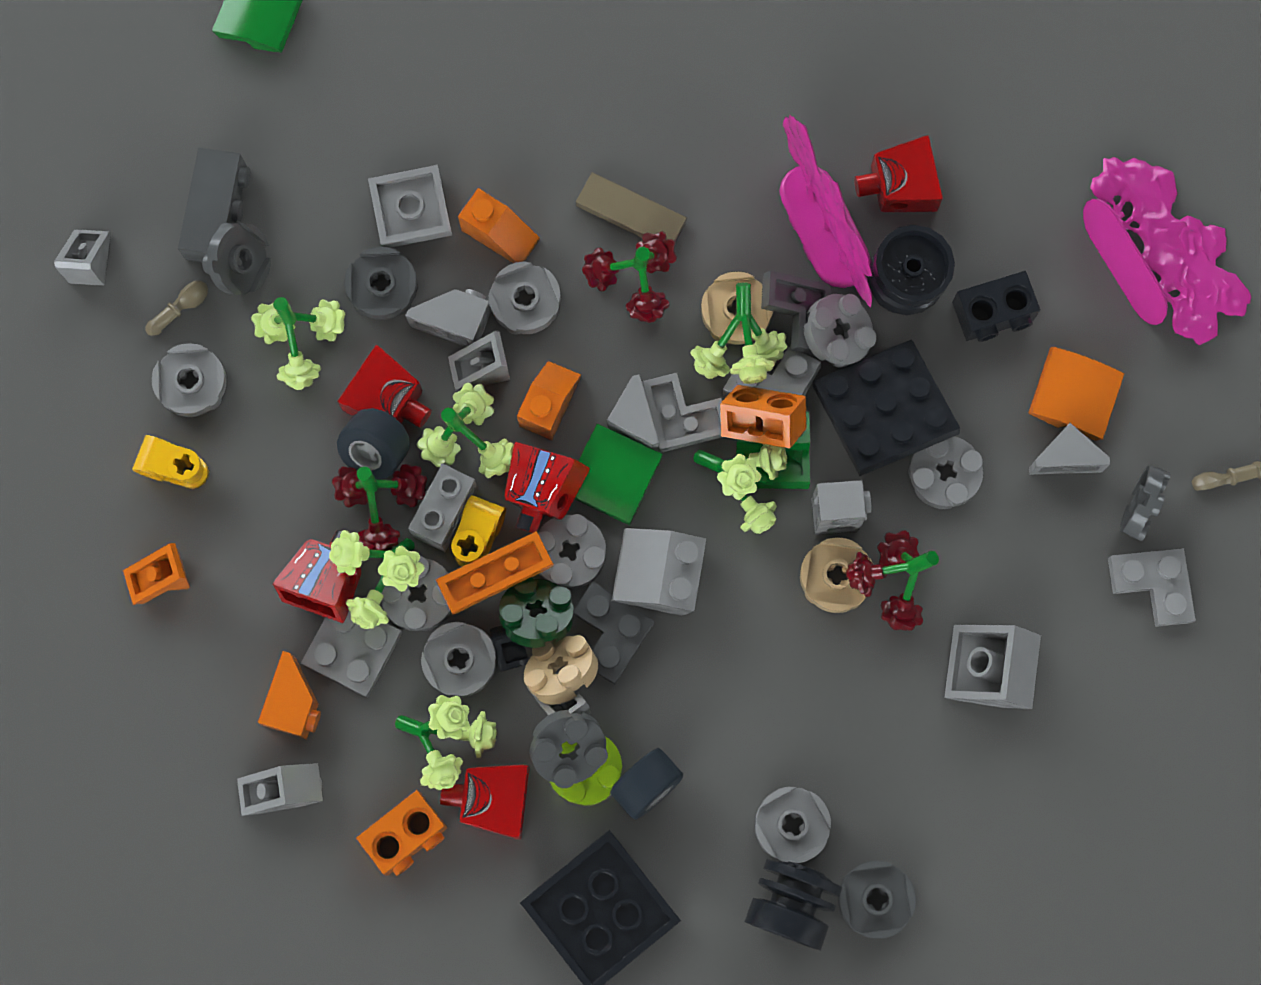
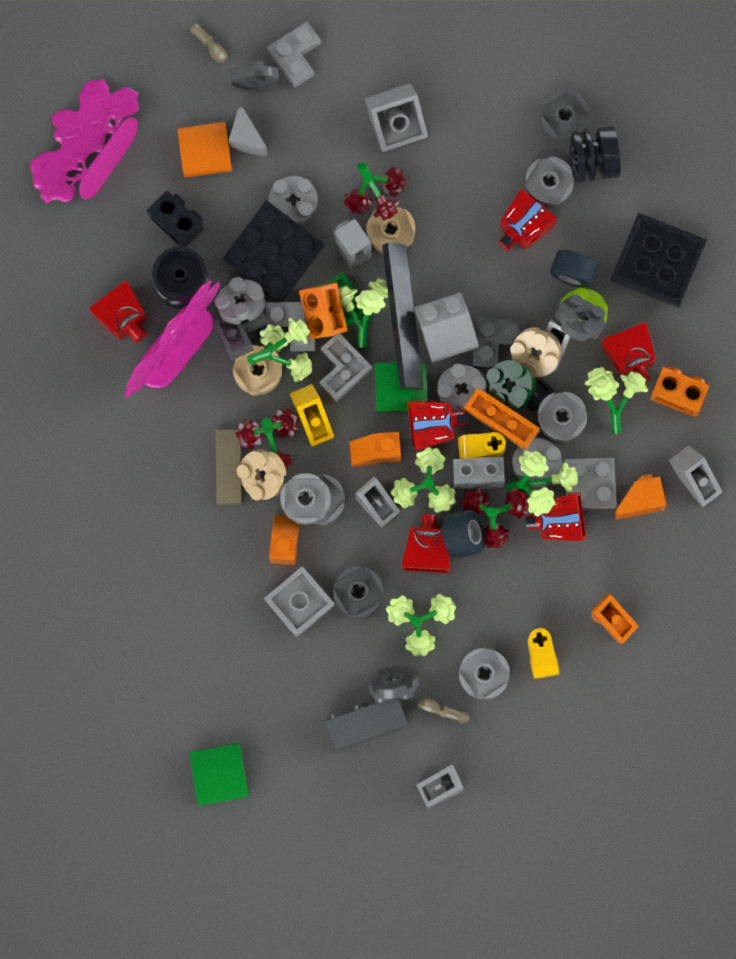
camera: 115 degrees left, 0 degrees up
light grey slope [406,289,491,347] -> none
light grey slope [607,374,659,452] -> none
none -> tan plate [237,449,286,500]
none -> light grey plate [280,473,331,525]
none -> yellow slope [289,384,334,447]
none -> black tile [382,243,424,390]
none -> red torso [498,189,557,251]

